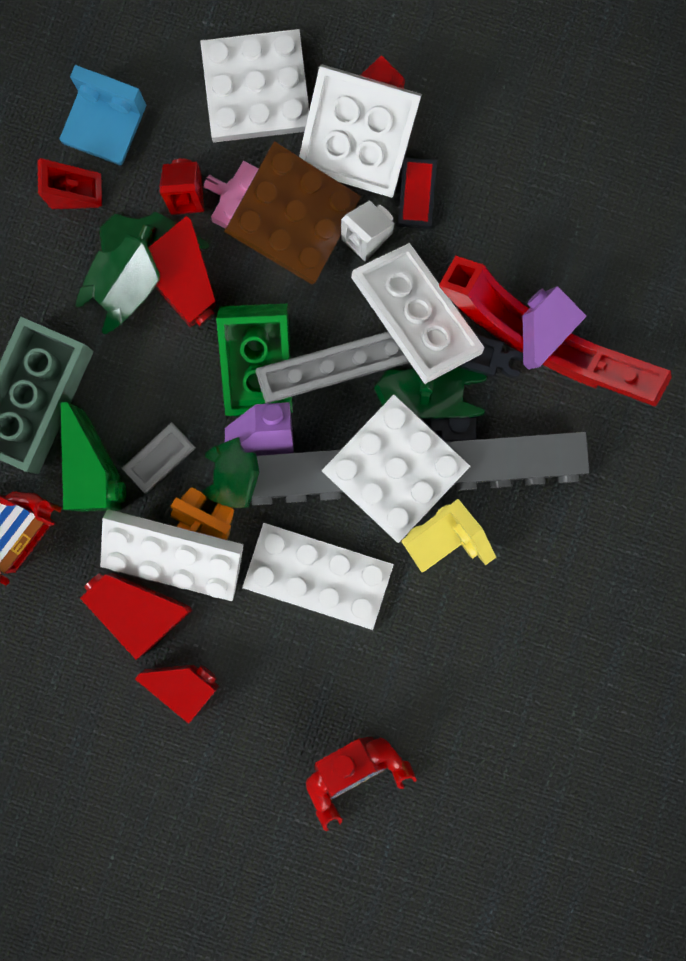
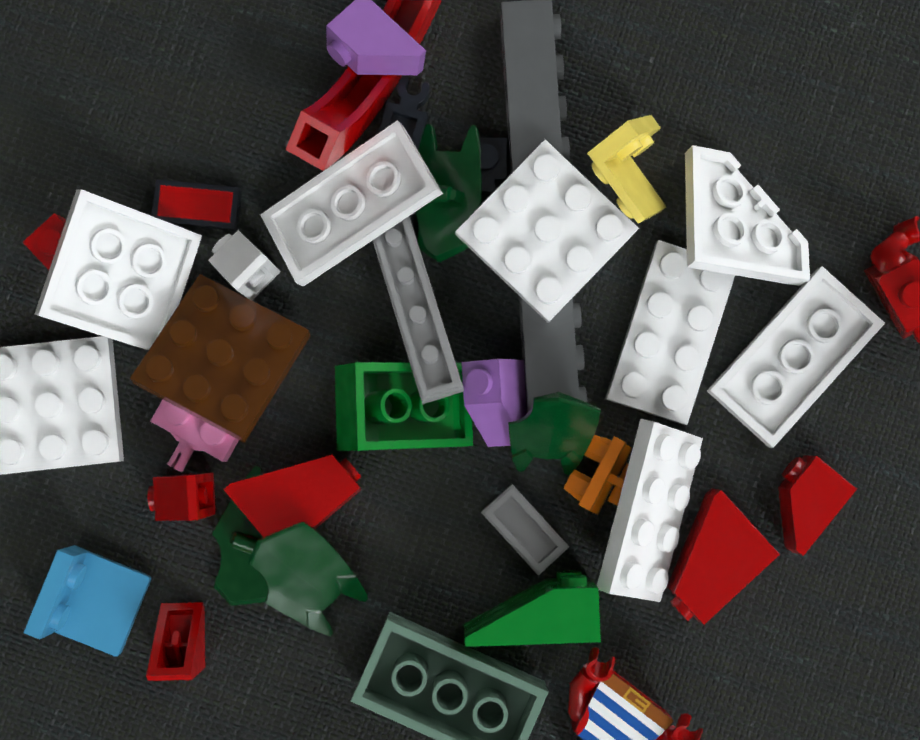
camera: 95 degrees left, 0 degrees up
none -> white plate [685,145,810,286]
none -> white plate [707,266,885,448]

